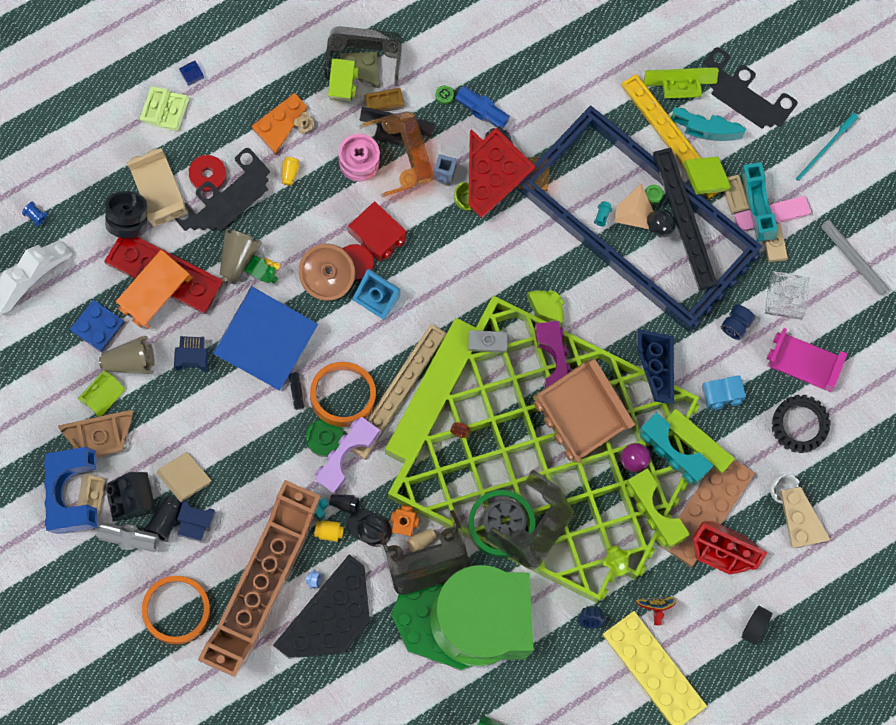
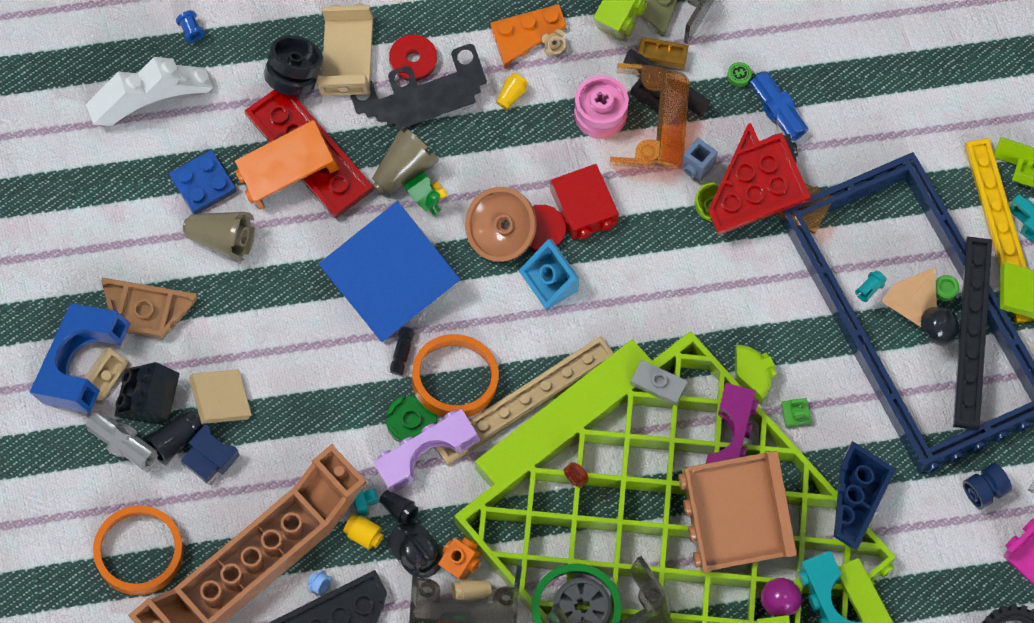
camera: 30 degrees right, 5 degrees down
lime panel [77,370,125,417] -> none
dark blue piece [174,336,208,372] -> none
dark azure brick [702,375,746,410] -> none
none -> bright green tile [781,398,812,428]

